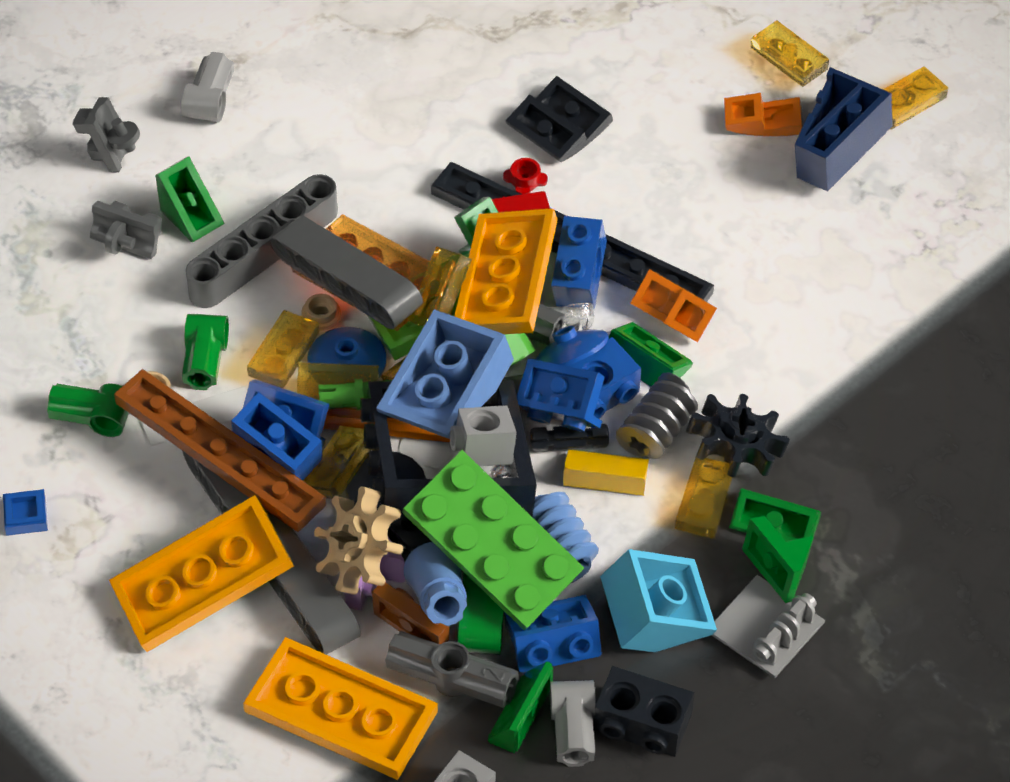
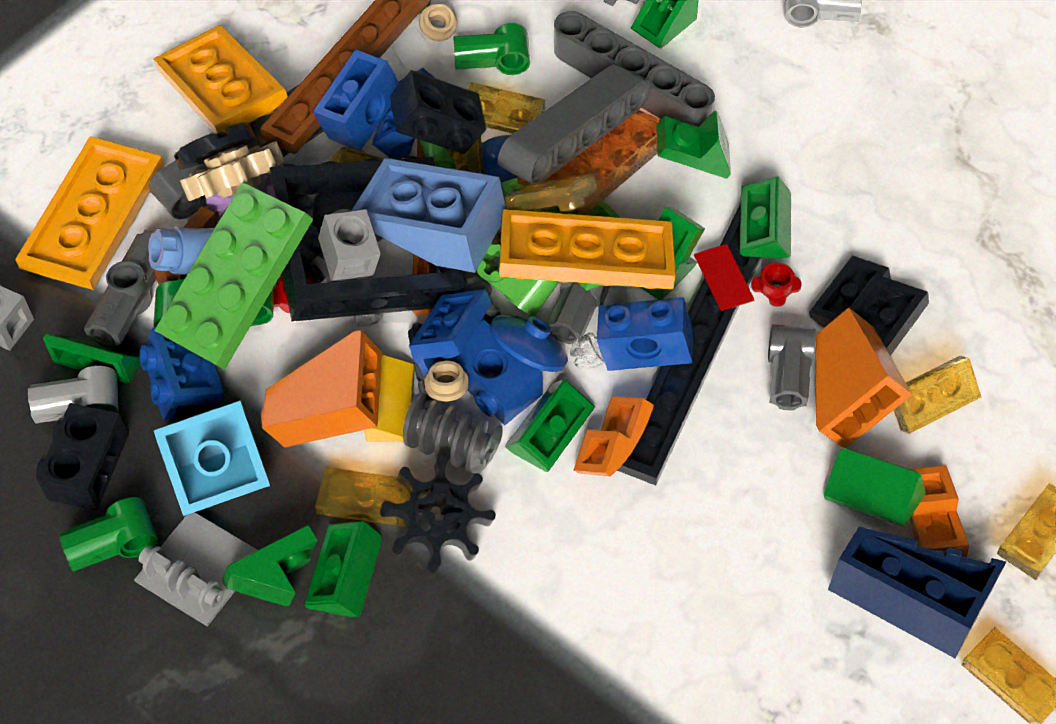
camera: 85 degrees right, 5 degrees up
medium blue piece [533,492,599,583] -> none
none -> green piece [59,497,158,572]
none -> black tile [174,123,255,169]
none -> orange slope [261,330,382,448]
none -> black brick [390,70,486,155]
none -> tan plate [424,361,469,402]
none -> green slope [656,110,731,179]
none -> green slope [740,176,791,259]
none -> dark grey piece [768,324,816,411]
none -> orange slope [816,308,913,448]
none -> green slope [823,448,926,527]
none -> clear yellow plate [894,356,982,434]

